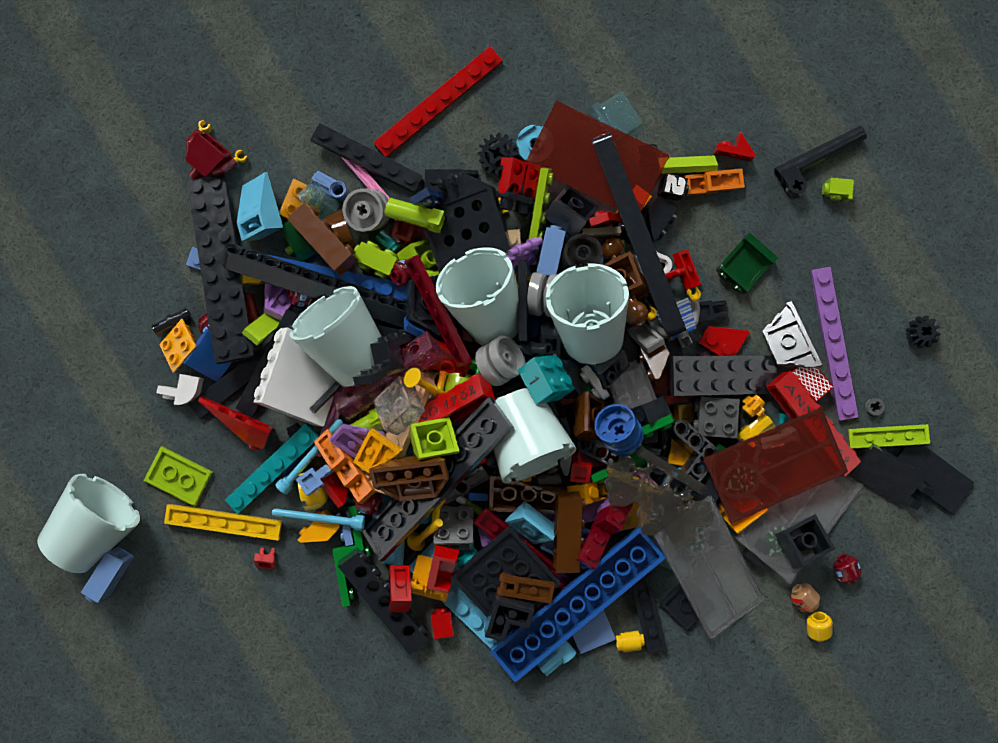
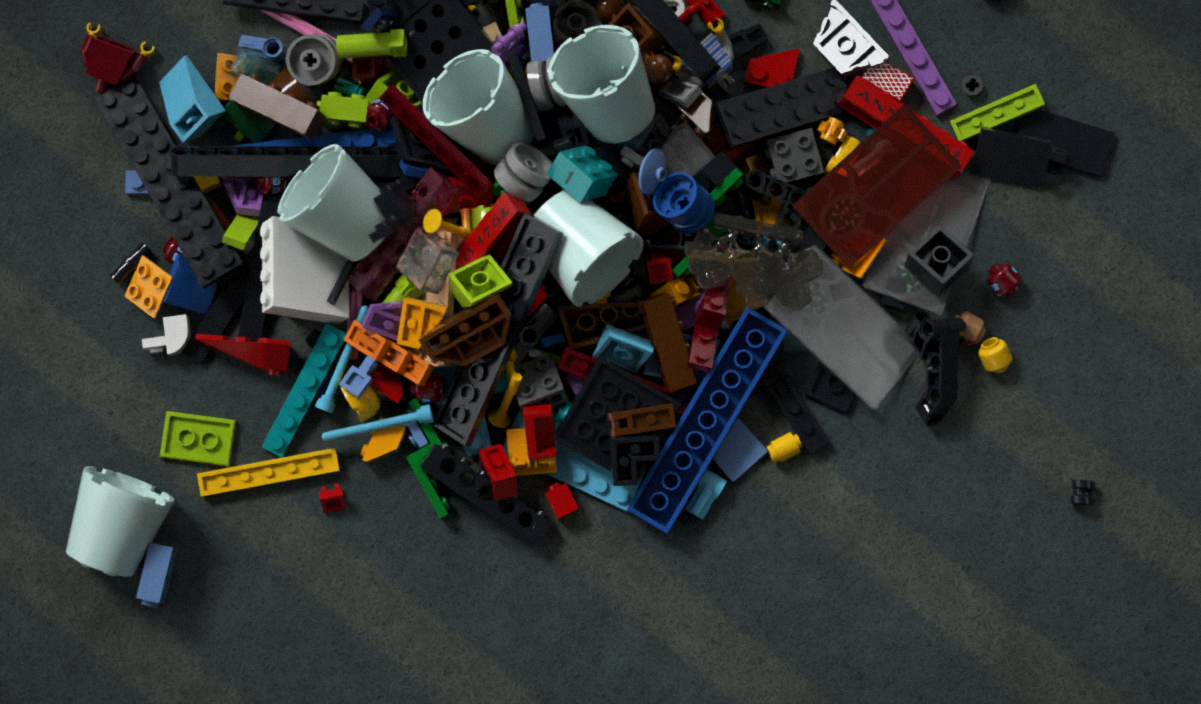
camera: 20 degrees left, 5 degrees down
none -> medium blue dish [639,149,667,196]
none -> black connector [905,312,967,427]

